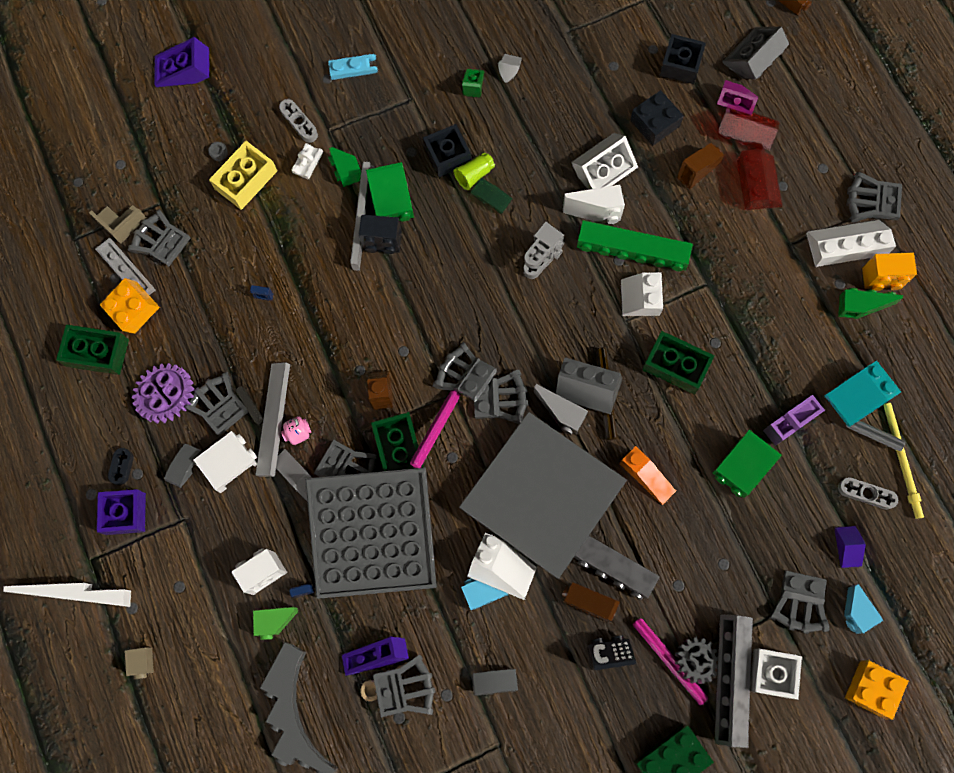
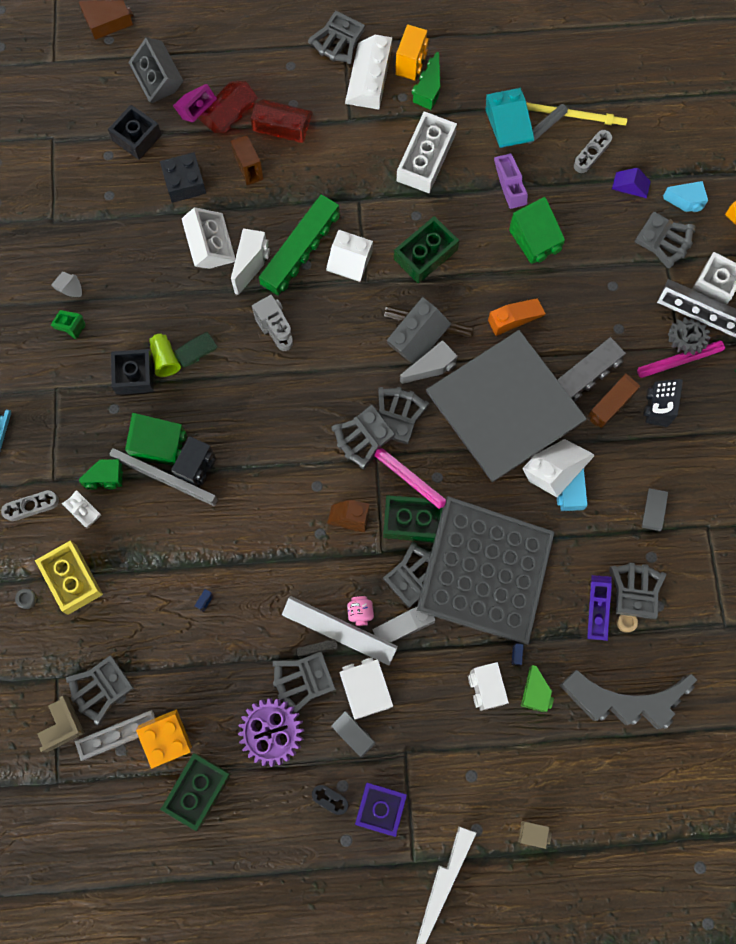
camera: 75 degrees left, 0 degrees up
none -> white brick [397,112,457,193]

